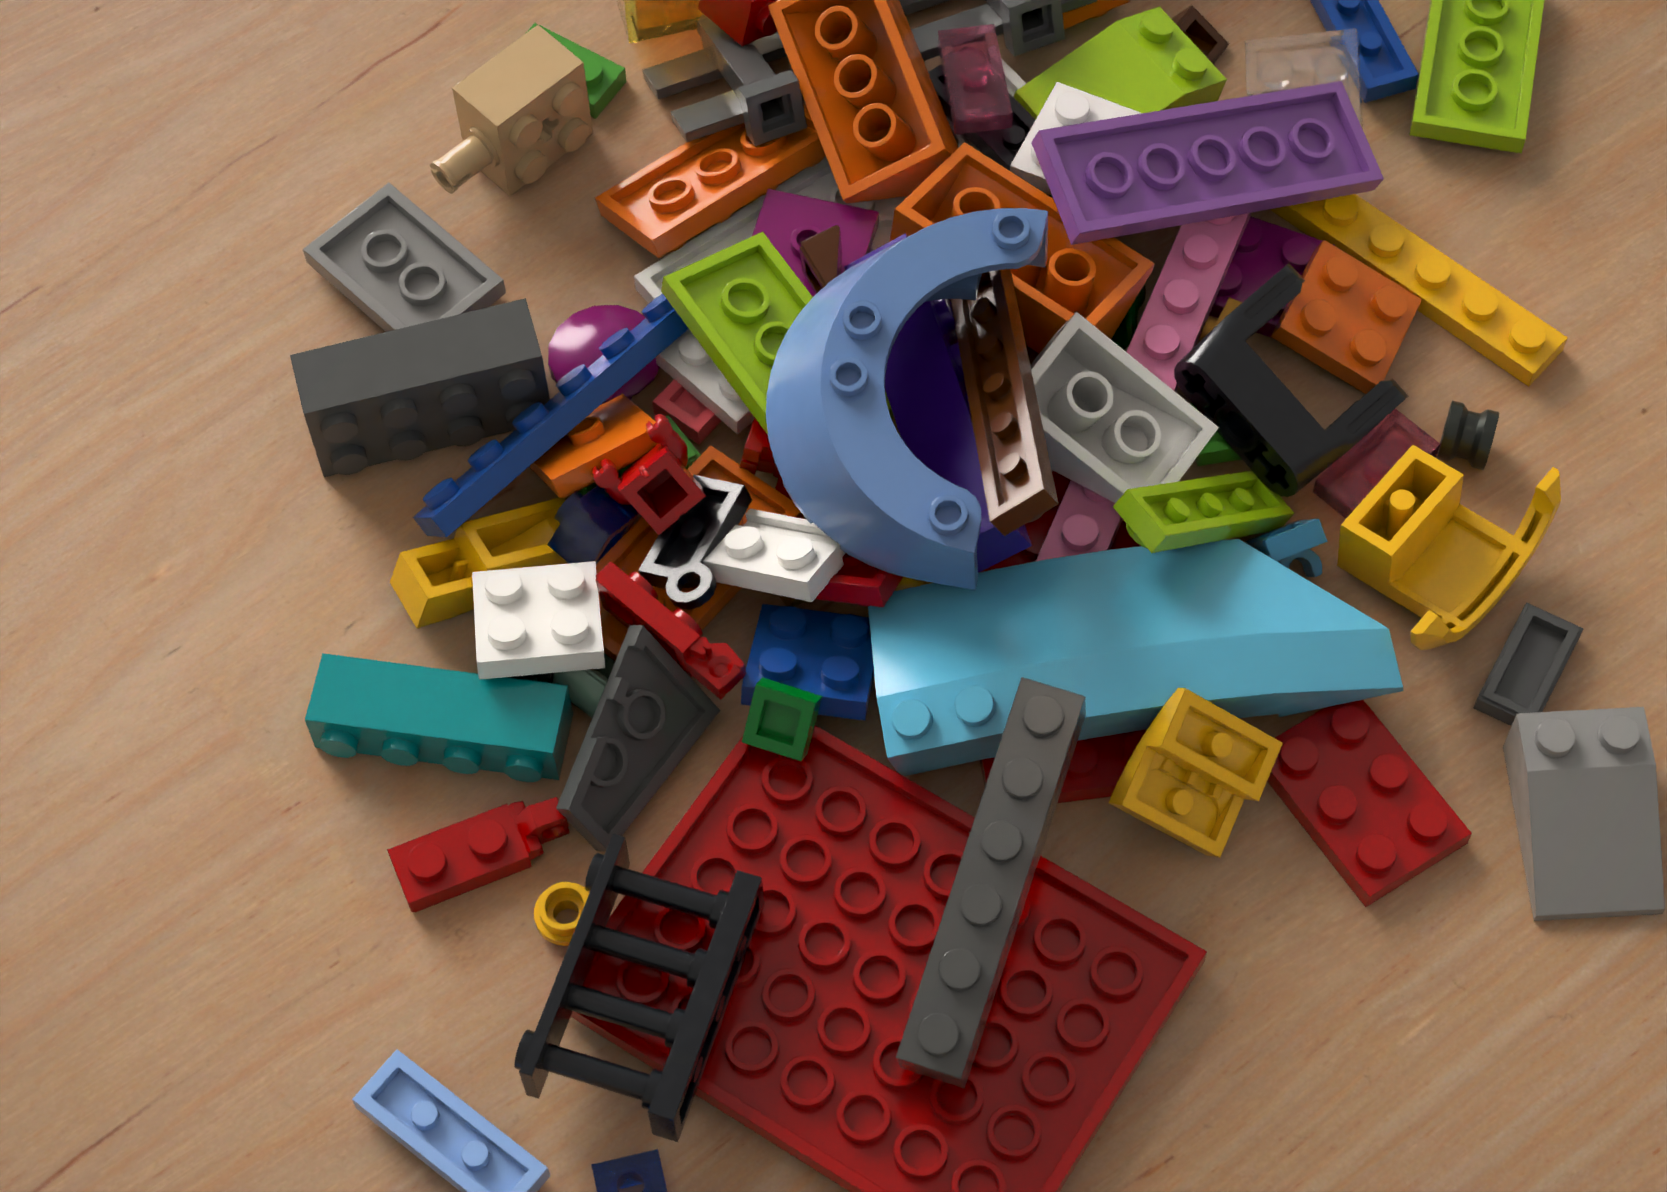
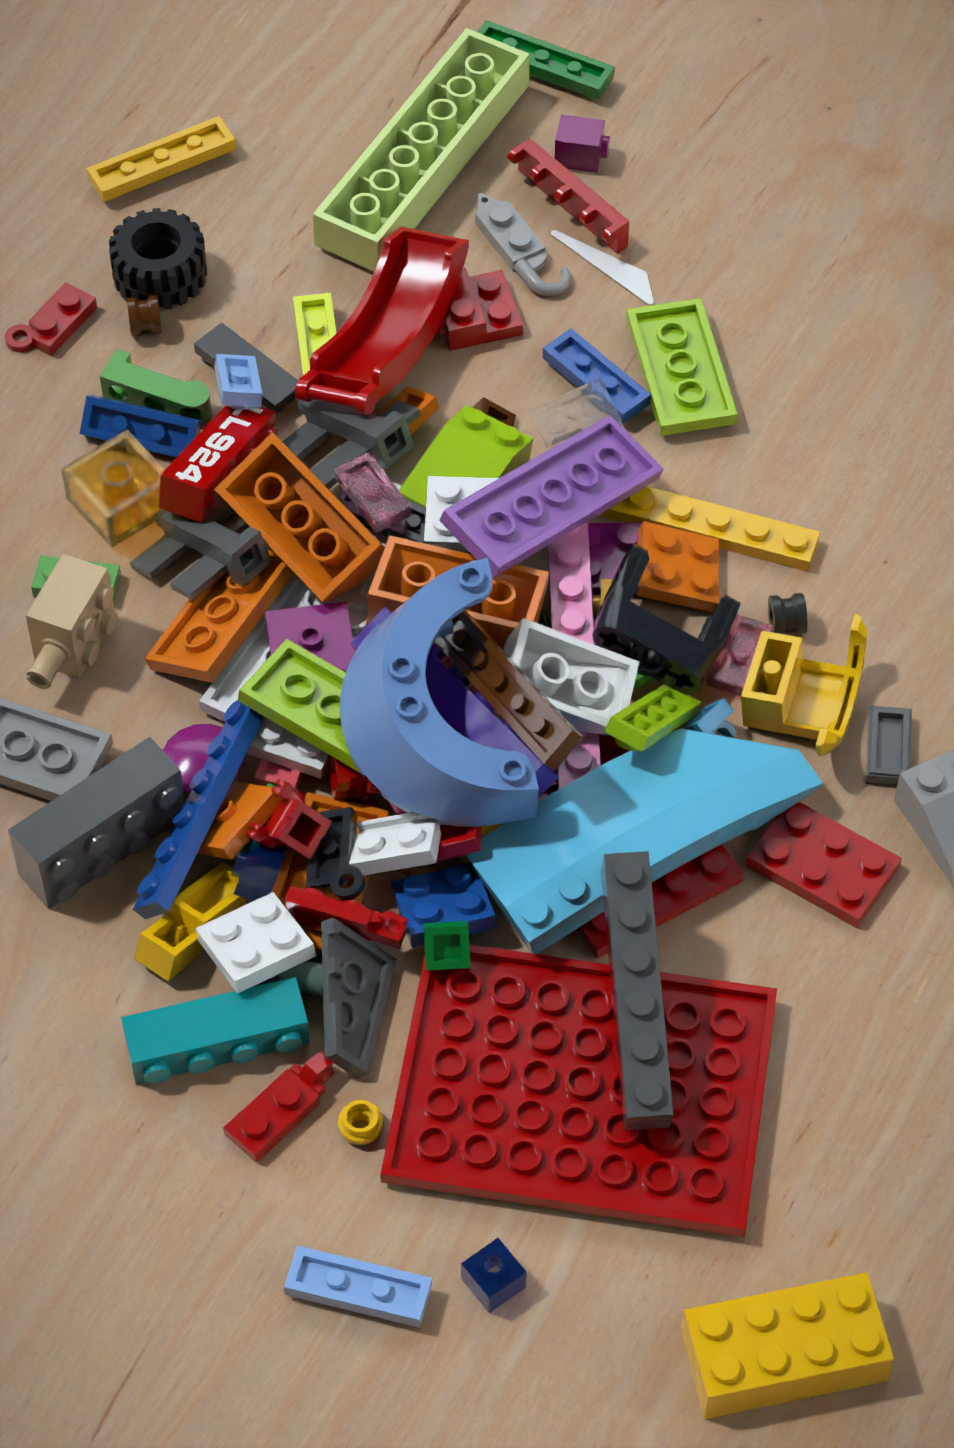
camera: 25 degrees left, 5 degrees down
black fence [515,834,764,1142] -> none
reddish brown slope [799,225,842,294] -> none
yellow slope [1108,687,1283,858] -> none

